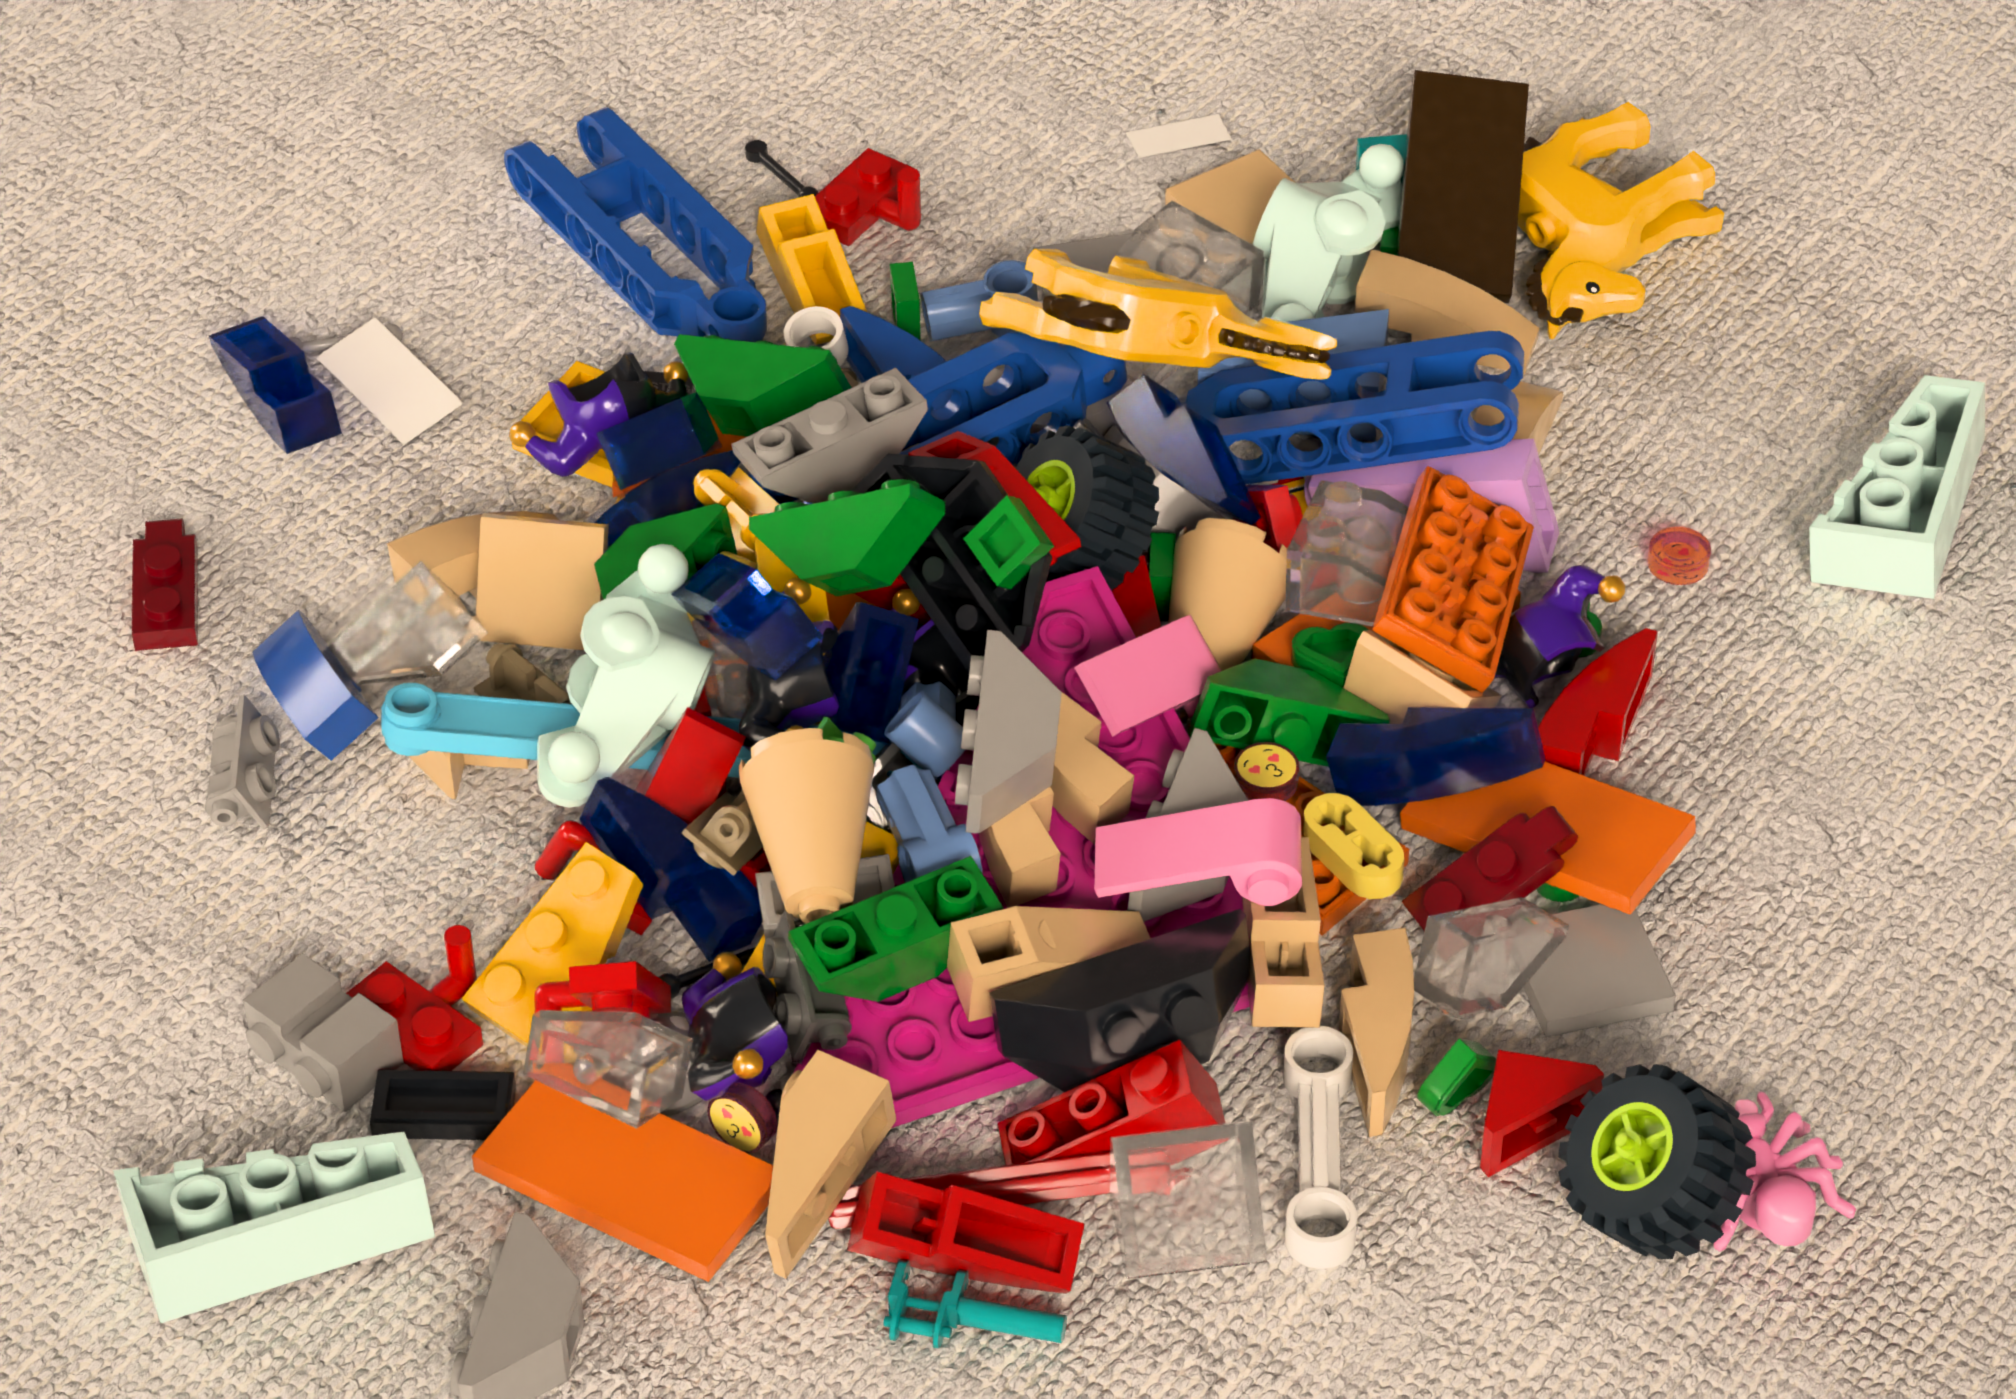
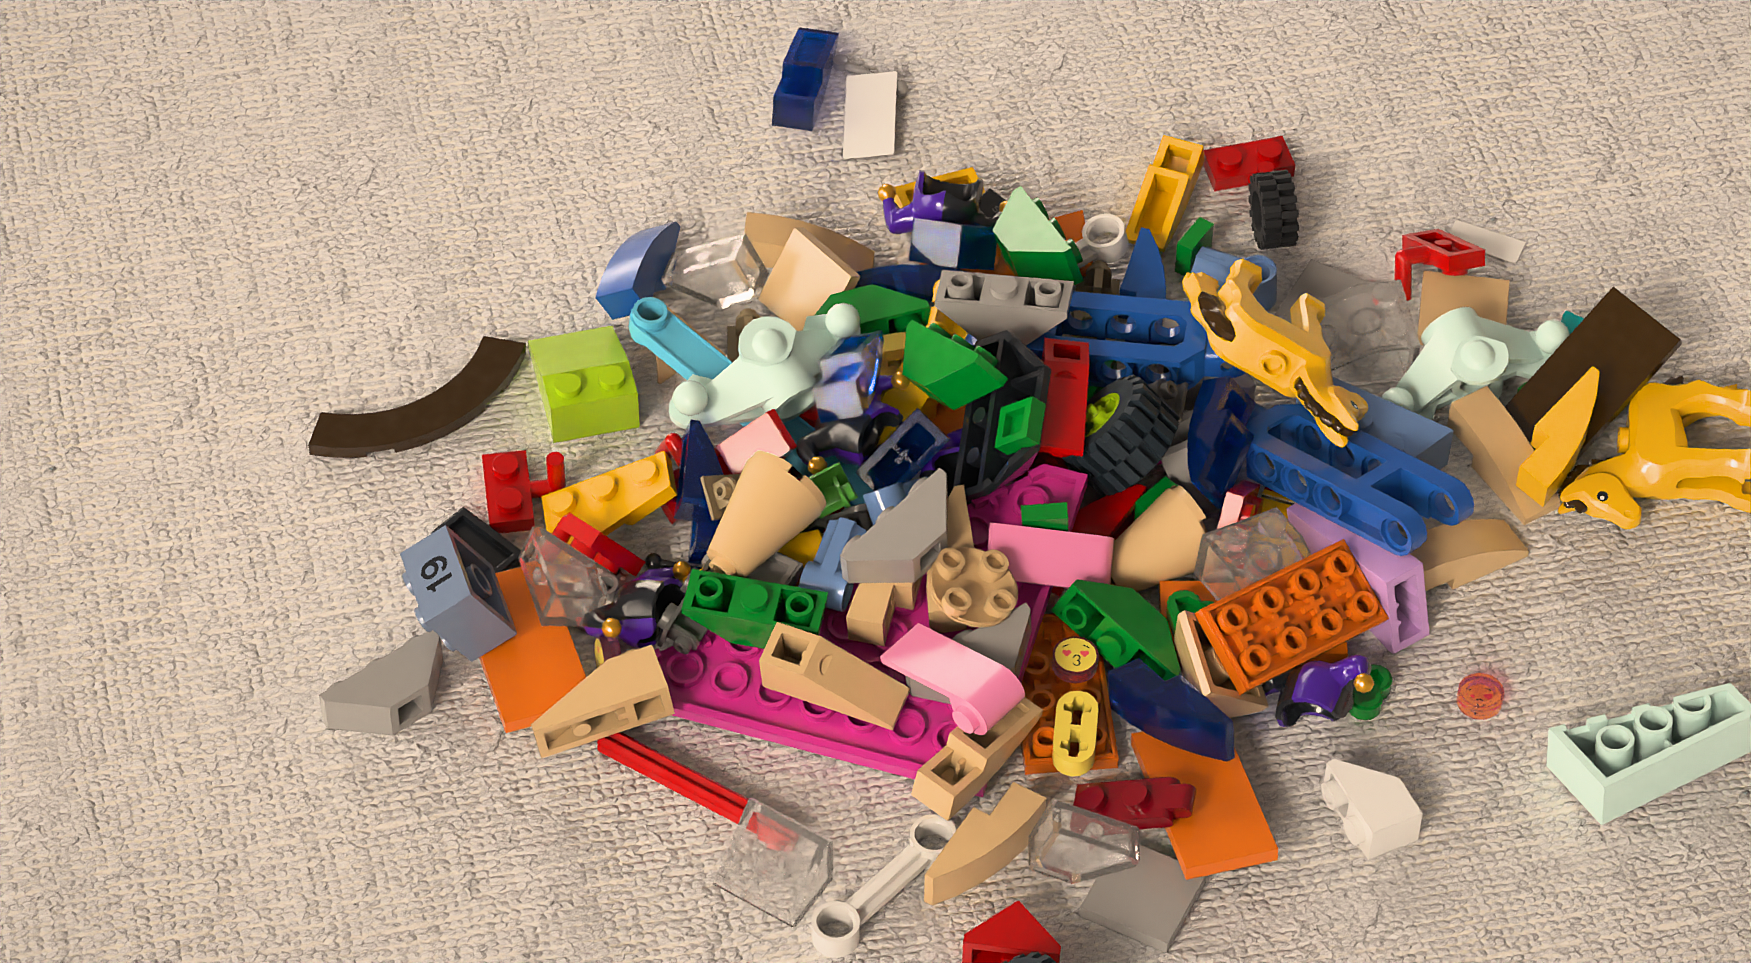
camera: 40 degrees right, 5 degrees up
light aqua wedge [113,1132,435,1323] -> none
dark red hinge [132,518,198,651] -> none
light grey hinge [205,694,280,829] -> none
light grey brick [243,953,404,1112] -> none
blue piece [504,107,767,342] -> none
black hinge [745,140,819,198] -> none
red slope [847,1171,1085,1294] -> none
teal piece [883,1259,1067,1349] -> none
black wedge [989,909,1250,1092] -> none
red slope [998,1040,1228,1165] -> none
green tile [1417,1038,1496,1116] -> none
red slope [1529,628,1658,776] -> none
none -> dark brown tile [308,336,526,458]
none -> sand blue brick [400,525,517,662]
none -> lime slope [527,326,640,443]
none -> tan dish [928,547,1018,628]
none -> green tile [1021,502,1069,532]
none -> black tyre [1248,170,1299,250]
none -> white slope [1321,759,1423,860]
none -> red plate [1394,229,1485,301]
none -> yellow slope [1516,366,1600,507]

